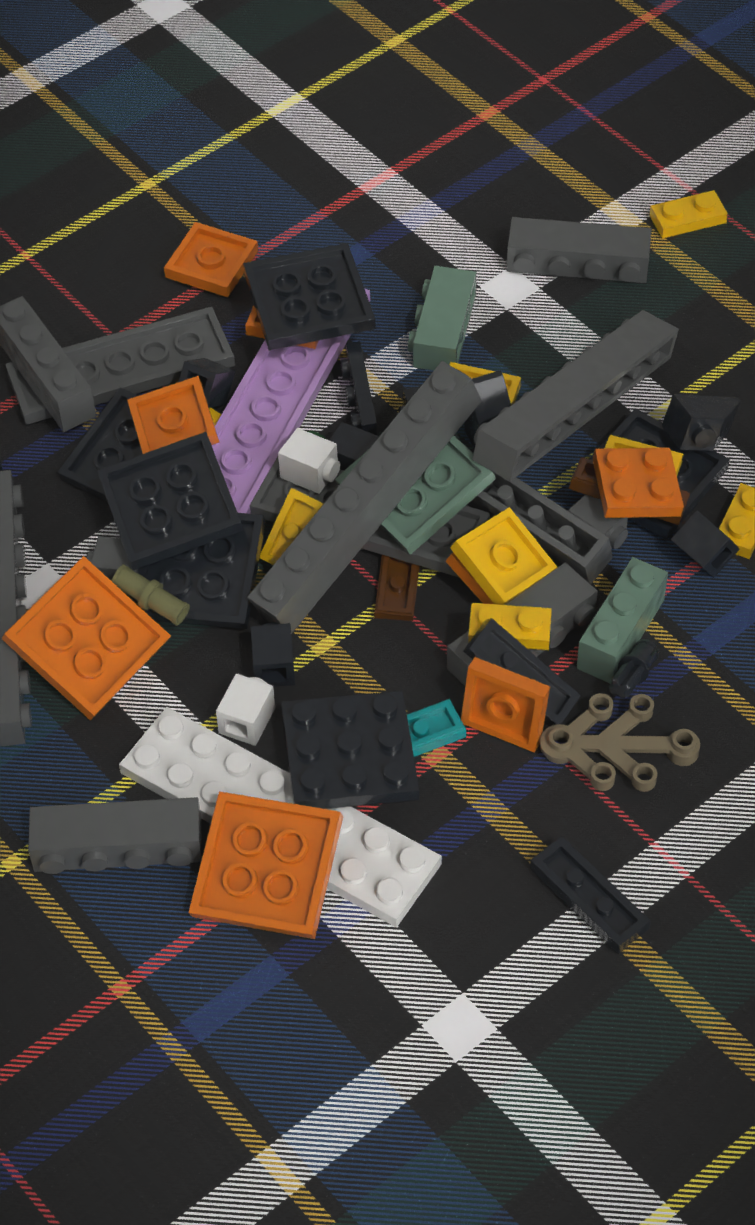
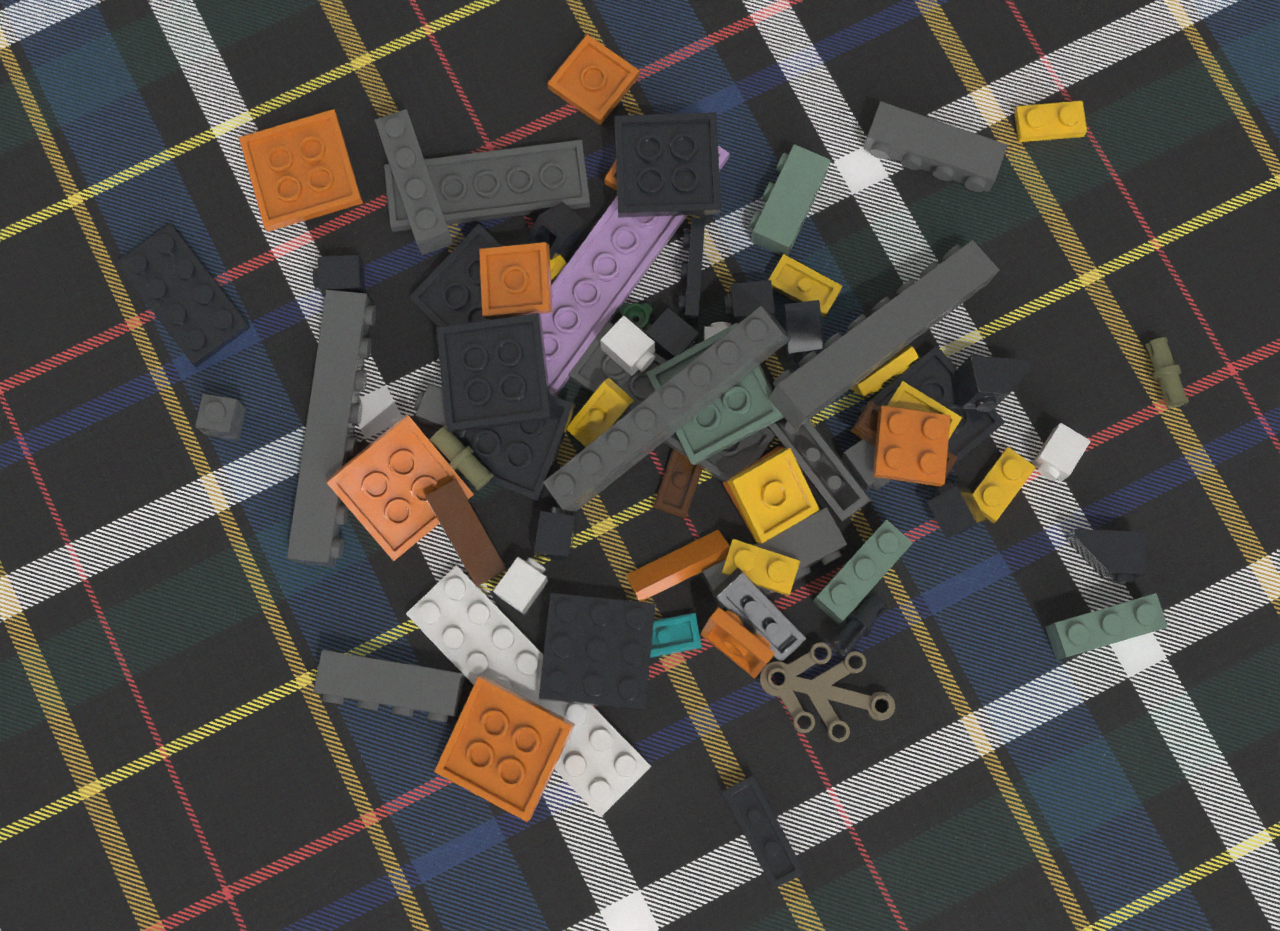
camera: 15 degrees right, 25 degrees up
none -> reddish brown tile [425,479,507,587]
none -> orange tile [626,530,730,602]
none -> yellow plate [851,345,919,396]

